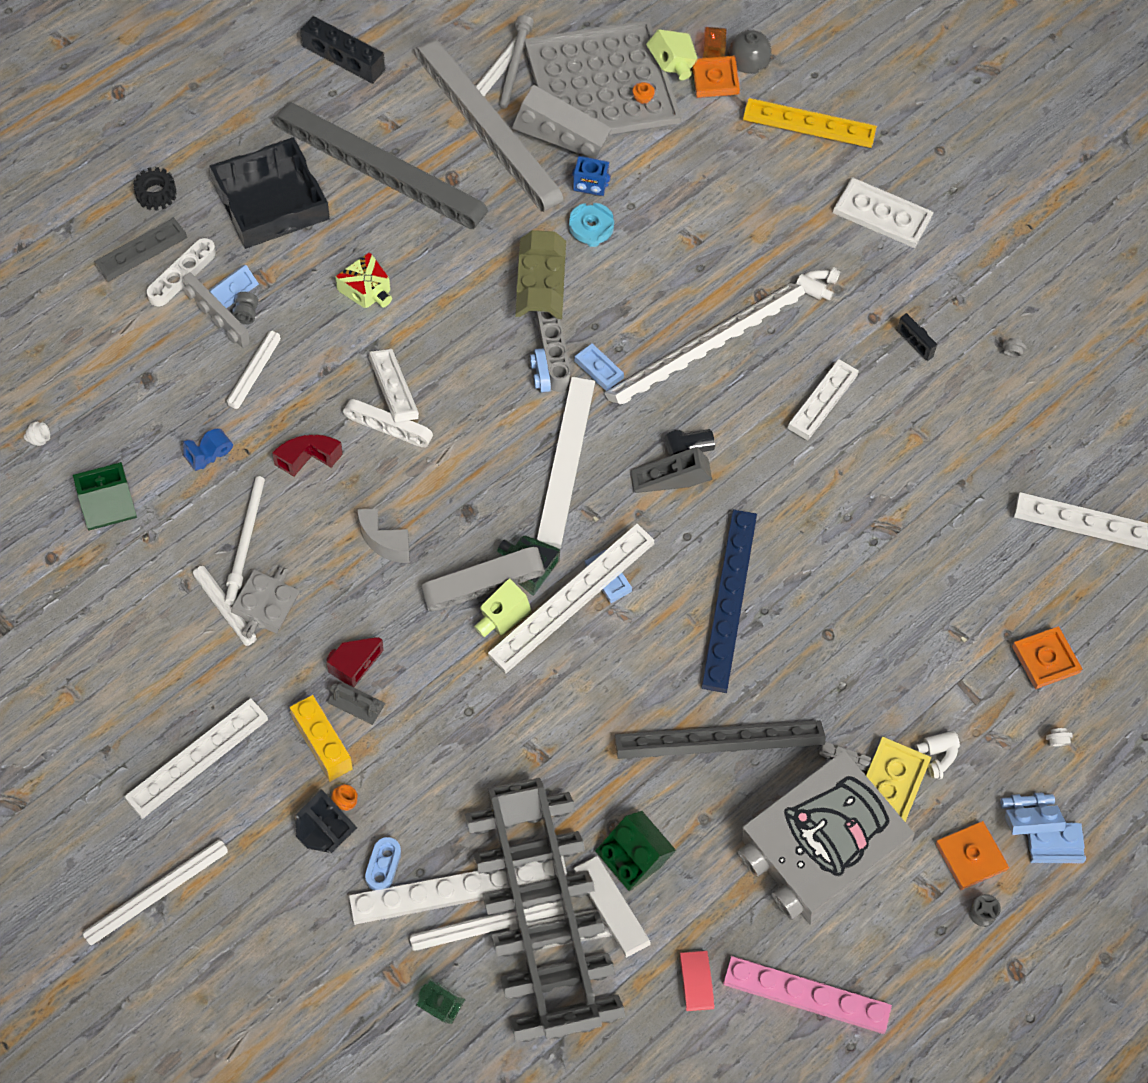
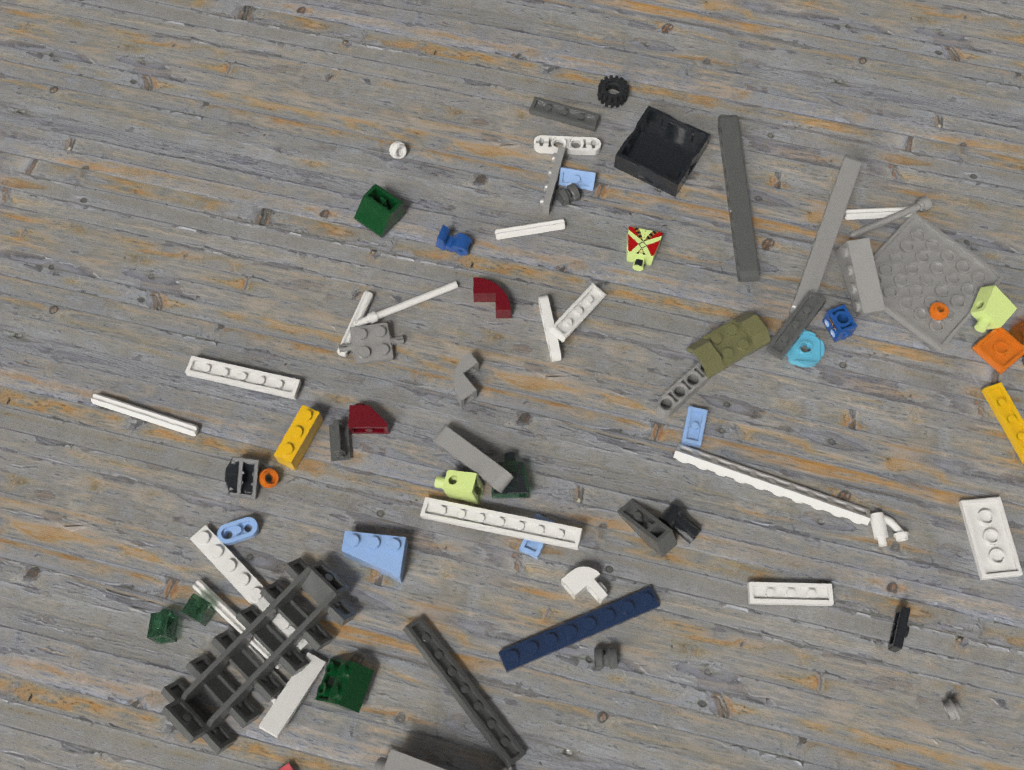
camera: 60 degrees right, 5 degrees up
black brick [300,16,385,84] -> none
light blue plate [530,348,551,393] -> none
white tile [537,377,595,548] -> none
none -> clear green brick [181,593,214,626]
none -> light blue wedge [341,531,408,583]
none -> white brick [561,566,608,605]
none -> dark grey wheel [594,647,617,670]
none -> dark grey plate [766,291,826,360]

